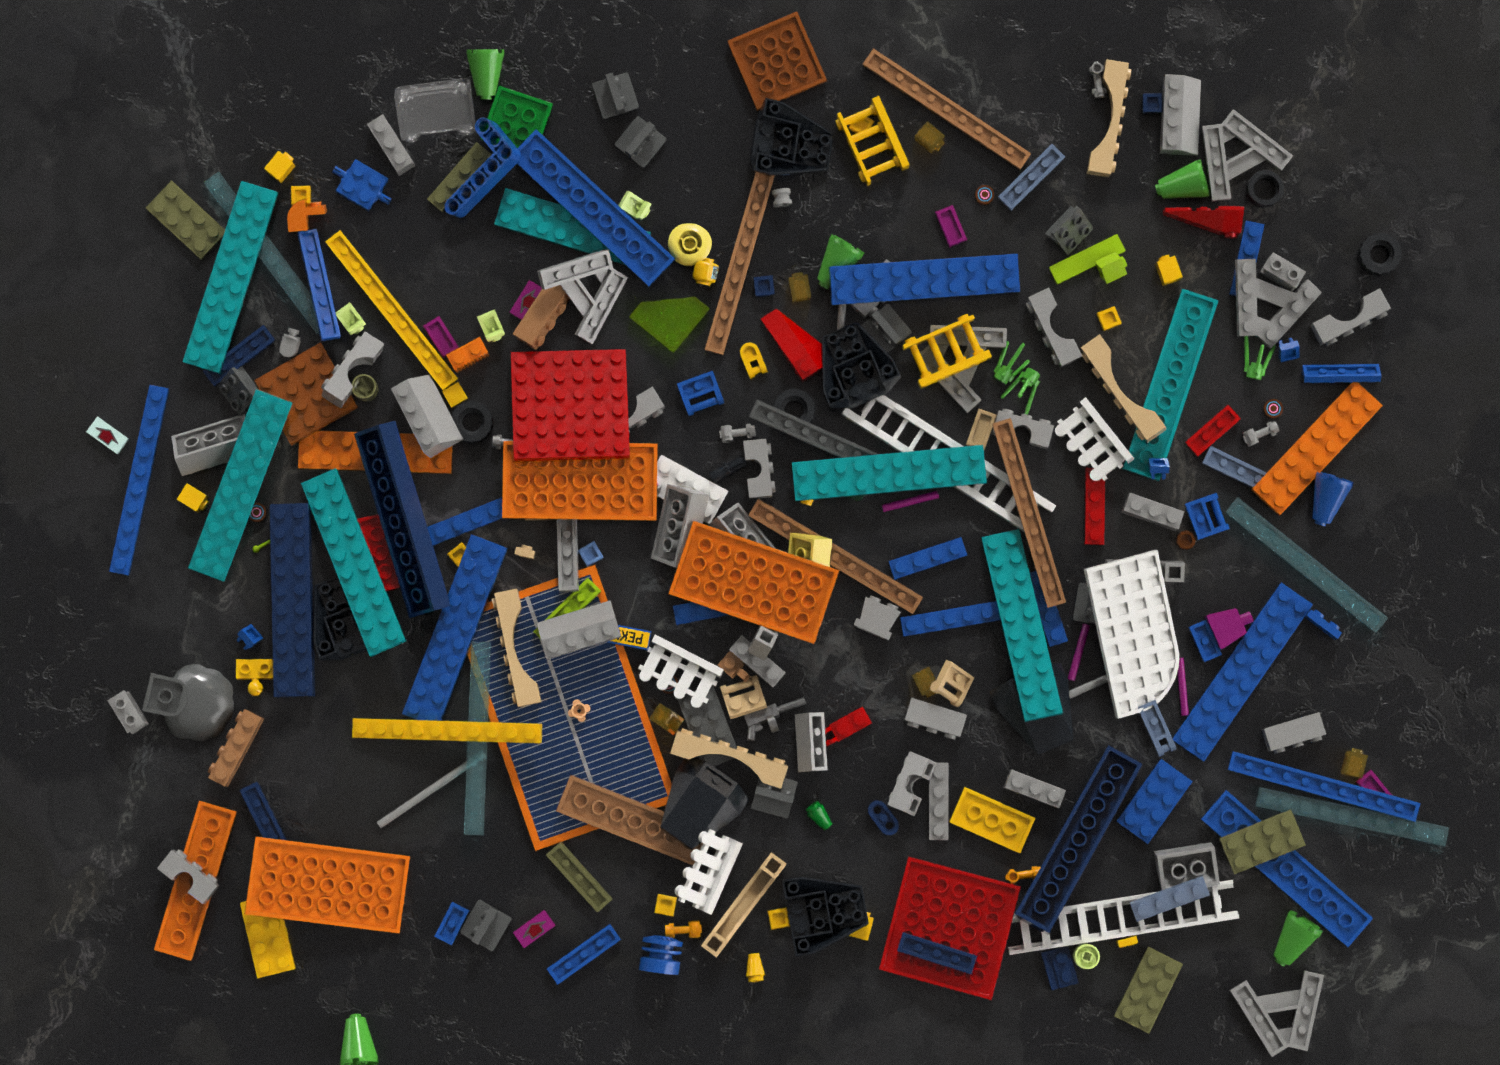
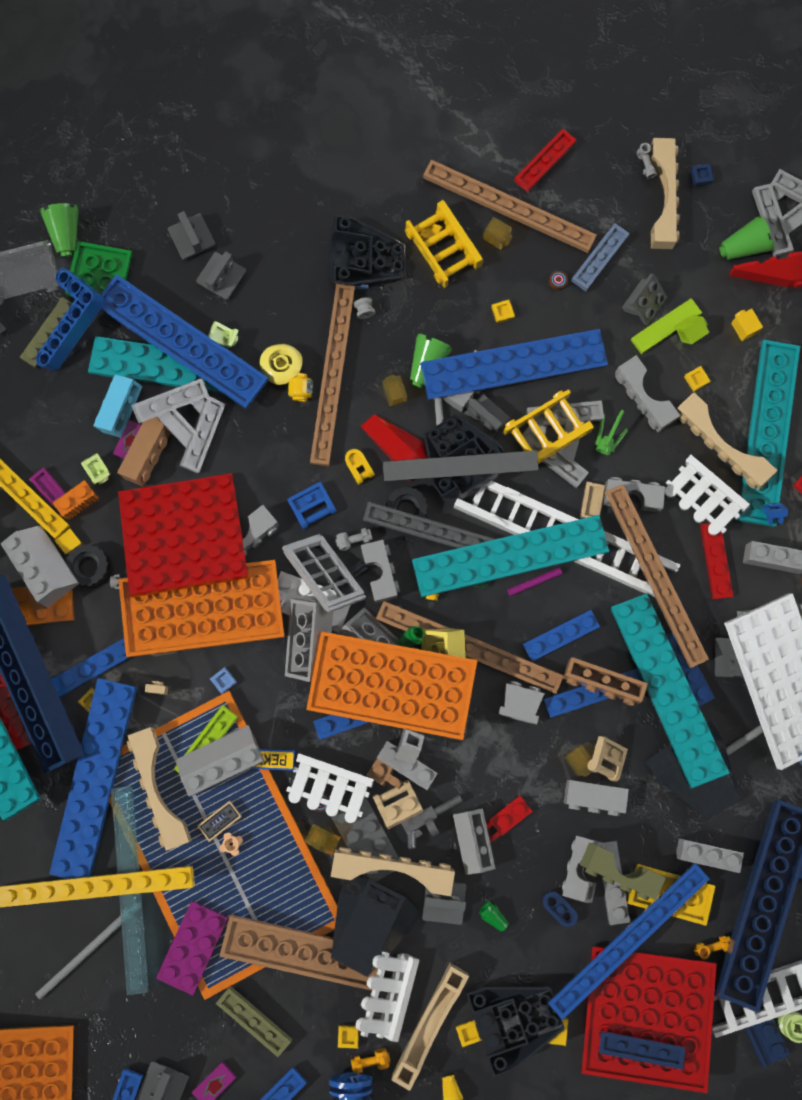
camera: 10 degrees left, 5 degrees down
light grey plate [557,519,579,593] -> none
clear neon green plate [629,296,710,353] -> none
dark orange plate [727,12,827,111] -> none
dark blue plate [754,275,775,297] -> none
magenta tile [935,205,967,248] -> none
bright green plant [1001,368,1040,415] -> none
magenta bar [1068,624,1090,681] -> none
light grey slope [1160,74,1201,156] -> none
none -> medium azure brick [93,375,142,438]
none -> magenta plate [156,901,229,996]
none -> tile [198,801,242,842]
none -> light grey piece [282,534,366,613]
none -> dark grey tile [383,450,539,481]
none -> green cone [397,626,425,647]
none -> yellow tile [491,300,515,324]
none -> red plate [514,129,576,193]
none -> blue plate [547,863,709,1020]
none -> medium nougat brick [563,657,648,706]
none -> olive arch [580,842,666,901]

